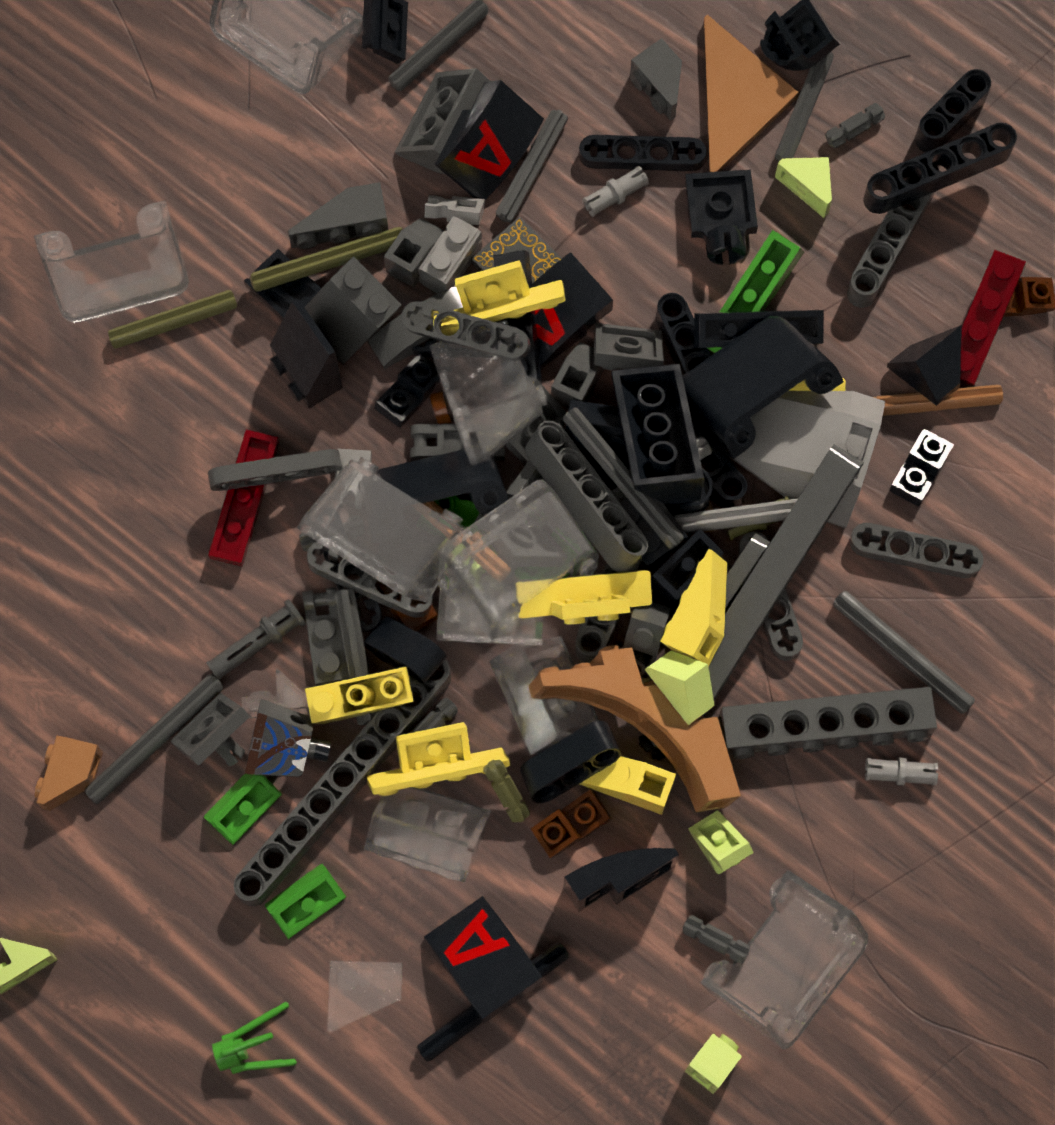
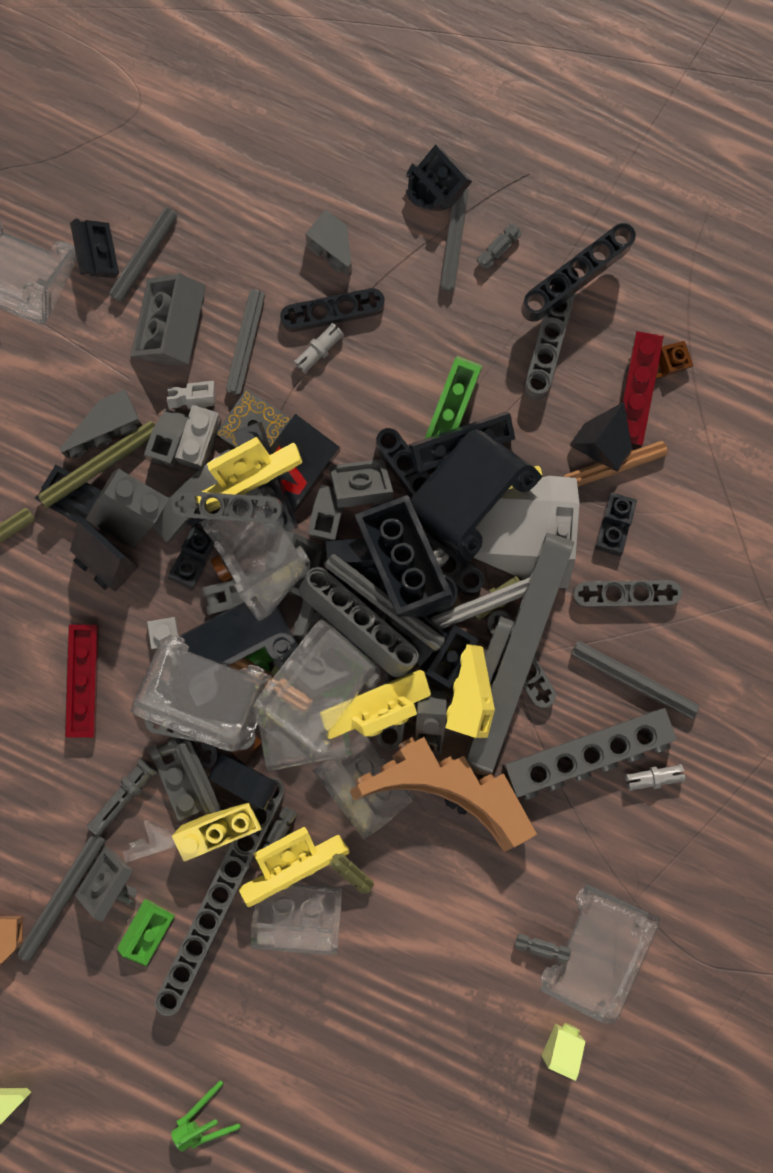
camera: 20 degrees left, 10 degrees up
dark grey beam [208,449,342,491] -> none
torso [245,699,331,777] -> none
bright green slope [265,864,346,939] -> none
clear wing [327,960,403,1031] -> none
black axle [417,942,569,1062] -> none
black slope [424,896,543,1023] -> none
black slope [435,80,544,200] -> none
black beam [520,720,621,803] -> none
reddish brown slope [531,789,612,858] -> none
black slope [563,848,679,912] -> none
light yellow slope [579,756,676,815] -> none
yellowish green slope [645,650,715,725] -> none
black plate [685,169,758,265] -> none
yellowish green slope [688,810,753,874] -> none
medium nougat tile [703,14,799,172] -> none
yellowish green slope [775,157,832,218] -> none
black beam [915,69,992,153] -> none

